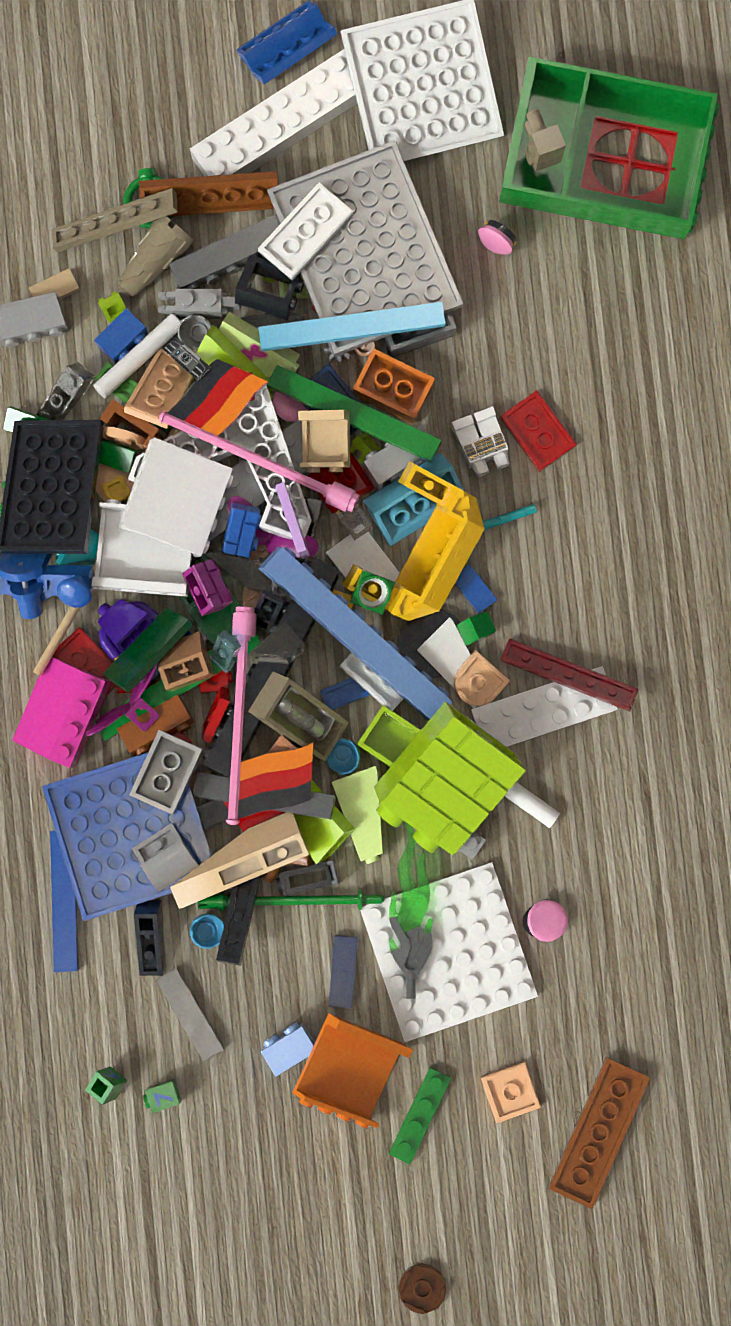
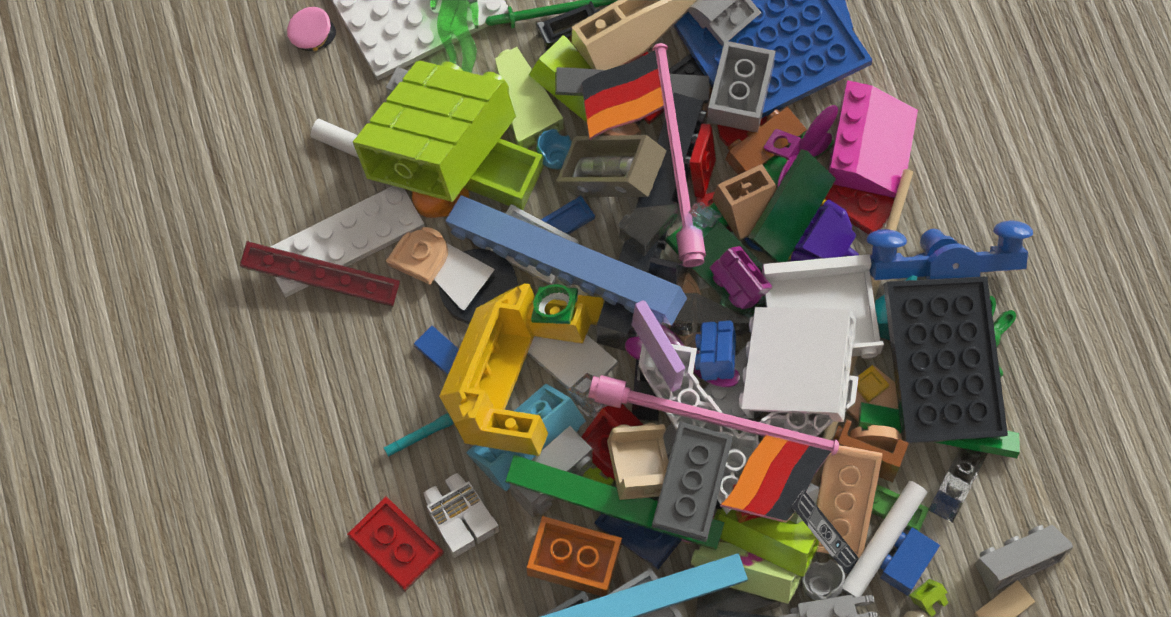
camera: 170 degrees right, 15 degrees down
green piece [456,612,496,646] -> none
none -> dark grey tile [652,421,733,542]

